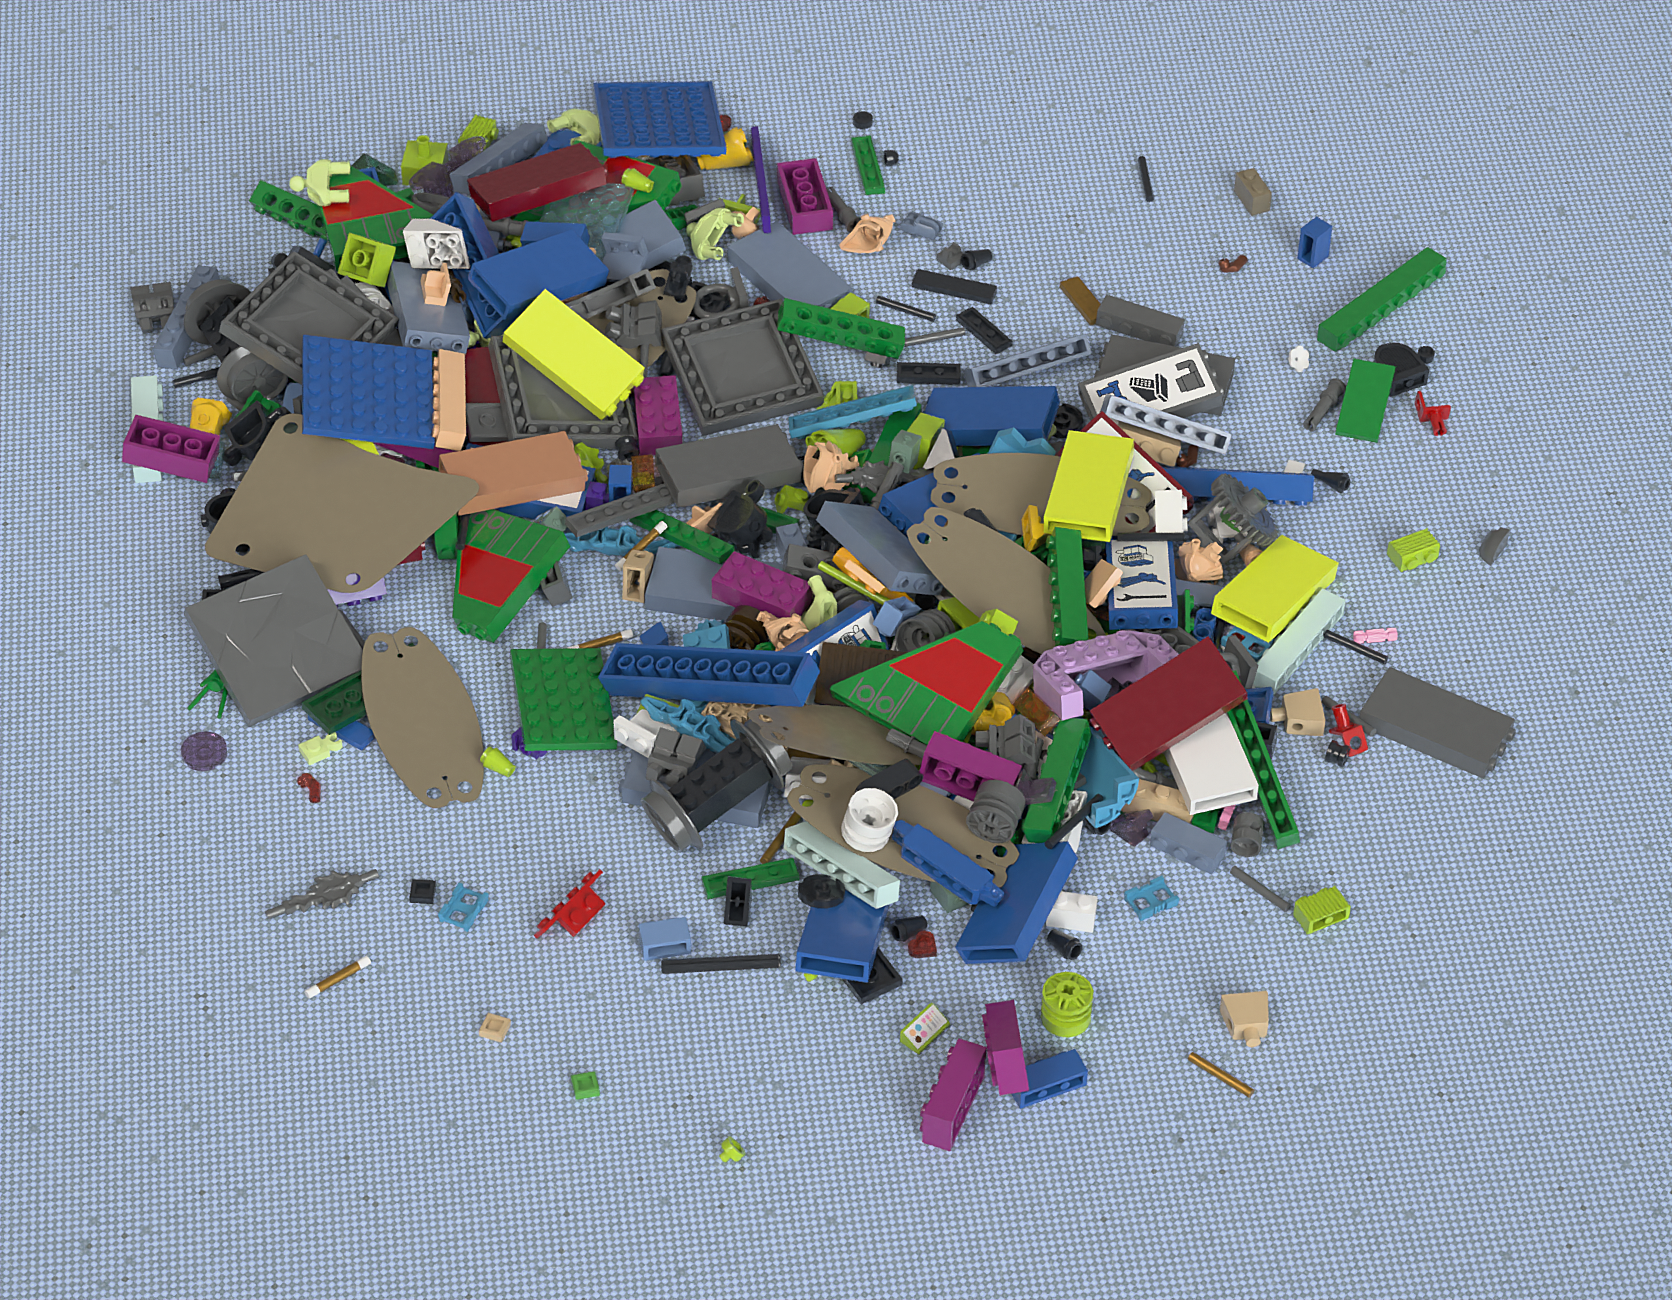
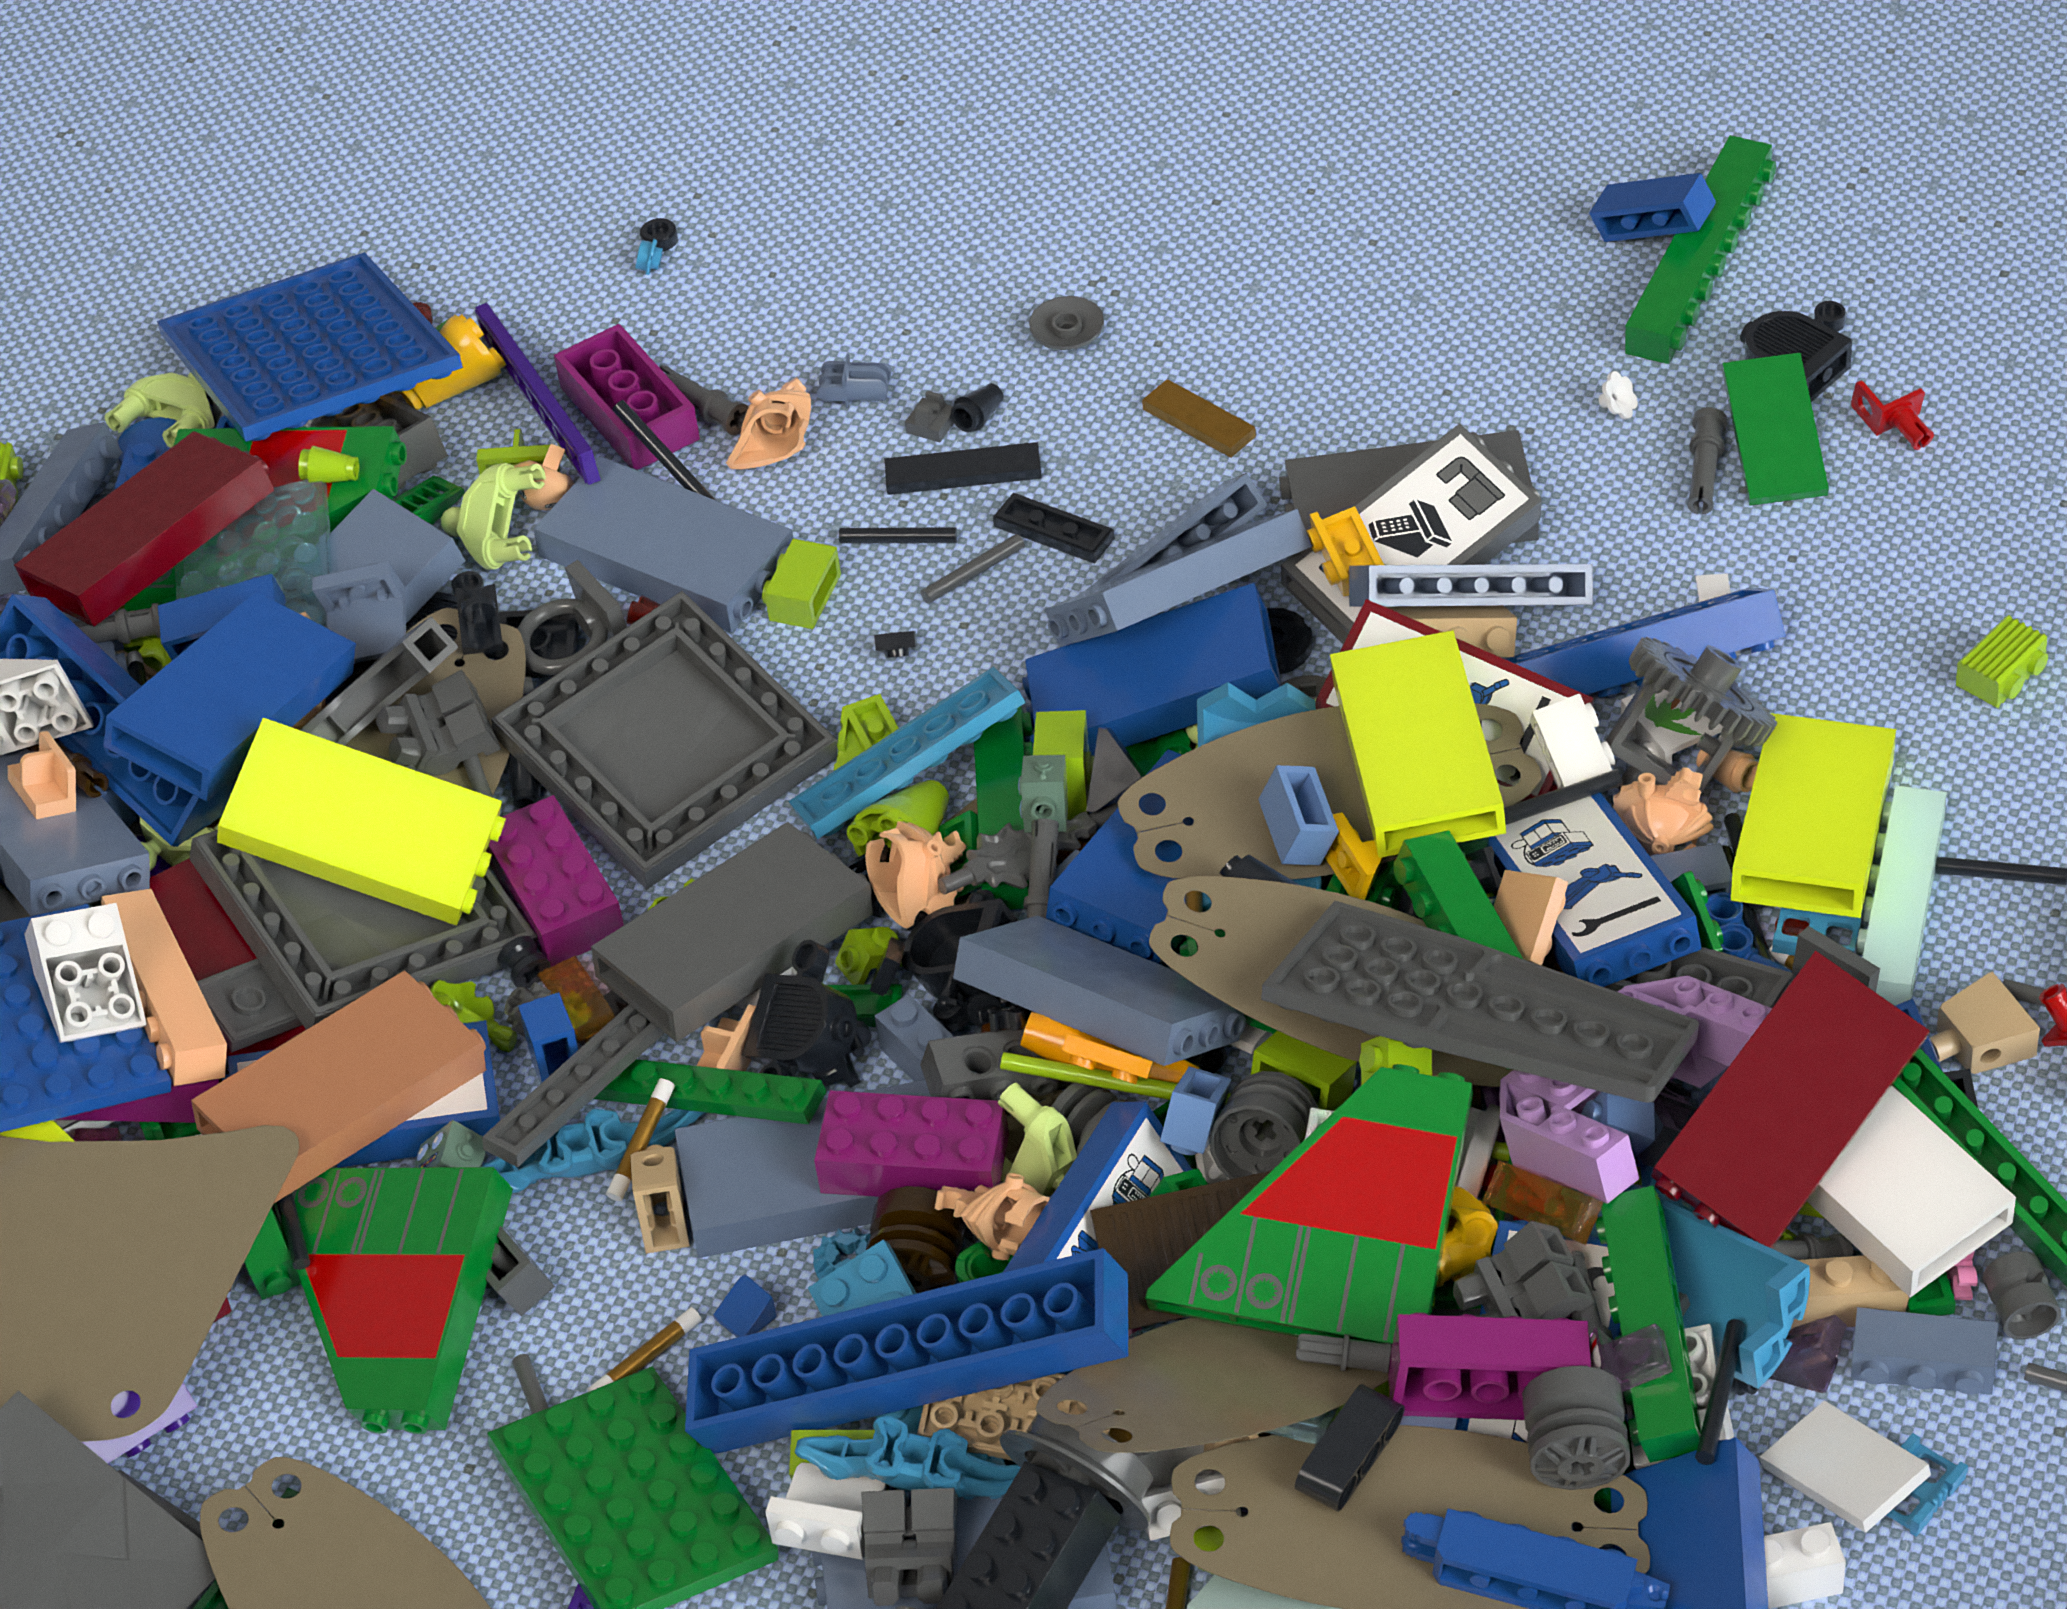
camera: 15 degrees left, 0 degrees up
dark purple brick [585,481,609,511] -> none
dark grey tile [684,198,725,225] -> none
green brick [777,298,905,359] -> none
white wheel [841,788,898,852] -> none
green tile [851,136,885,196] -> none
black hinge [883,150,899,166] -> none
black plate [897,362,961,385] -> none
dark grey brick [1096,294,1185,347] -> none
black bar [1138,156,1154,202] -> none
copper arm [1176,444,1199,468] -> none
copper arm [1218,254,1248,273] -> none
dark tan brick [1234,168,1272,216] -> none
blue brick [1297,216,1333,268] -> none
black cone [1311,469,1351,493] -> none
bright pink axle [1353,627,1398,644] -> none
none -> white slope [24,903,147,1043]
none -> black bar [612,400,717,501]
none -> dark azure plate [635,239,663,275]
none -> black tile [869,937,905,996]
none -> dark grey dish [1029,296,1104,350]
none -> sand blue brick [1044,509,1312,647]
none -> medium blue brick [1258,765,1339,865]
none -> dark grey wing [1261,901,1699,1103]
none -> yellow bracket [1306,506,1384,597]
none -> blue brick [1589,173,1716,242]
none -> white tile [1759,1400,1931,1533]

